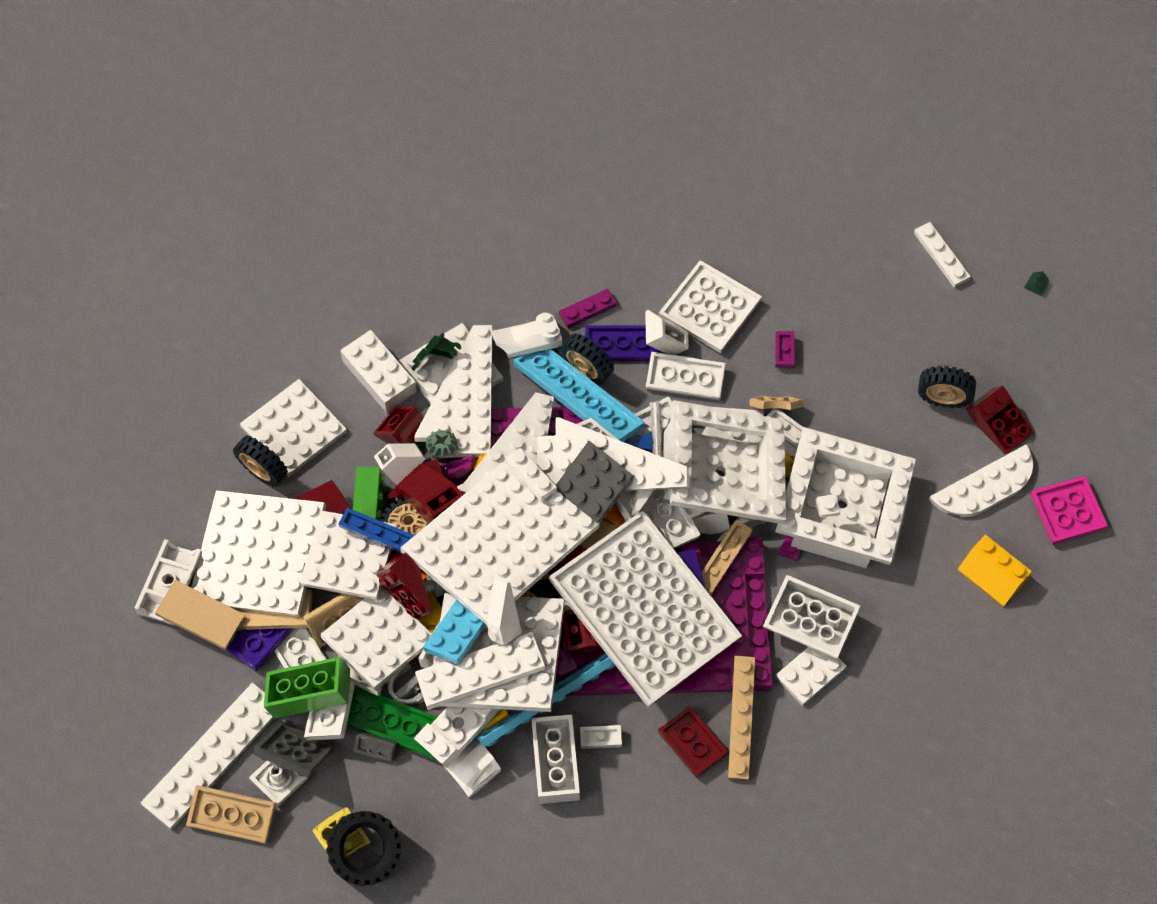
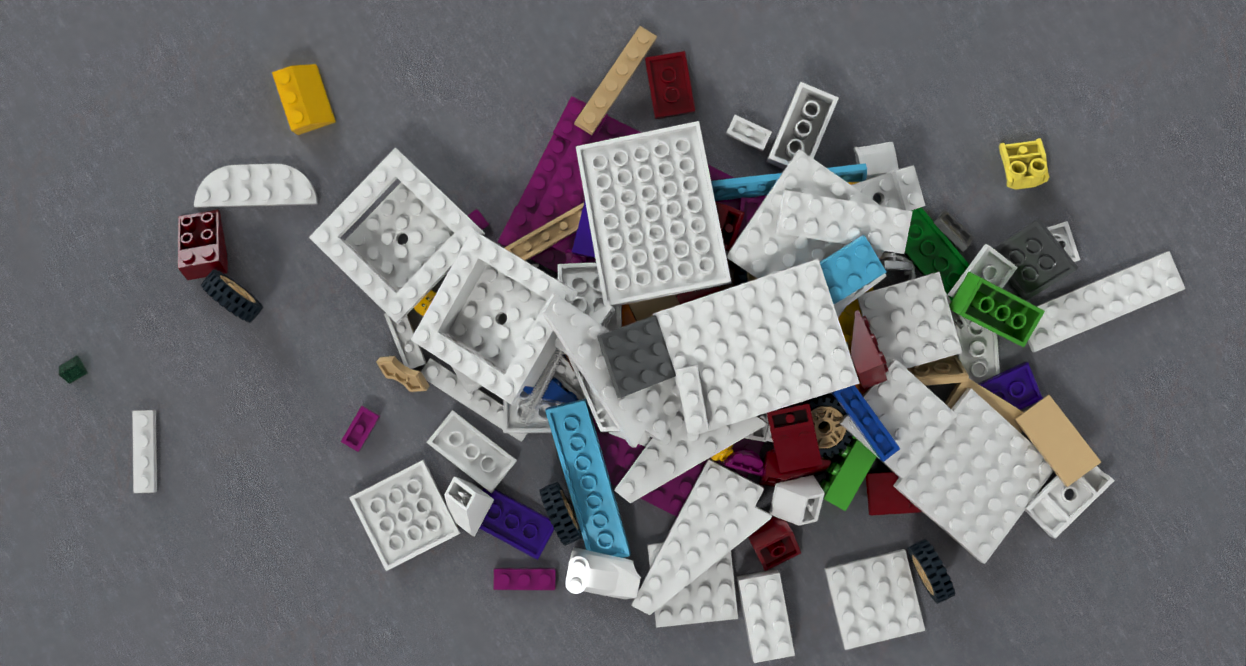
camera: 150 degrees left, 25 degrees up
tan tile [186,785,277,843] -> none
black tyre [326,811,402,886] -> none
dark green plate [411,332,461,371] -> none
sand green gear [426,428,457,457] -> none
white slope [487,576,522,646] -> none
white slope [763,575,860,659] -> none
white plate [775,647,847,706] -> none
white plate [816,494,840,518] -> none
dark pink plate [1030,476,1108,545] -> none

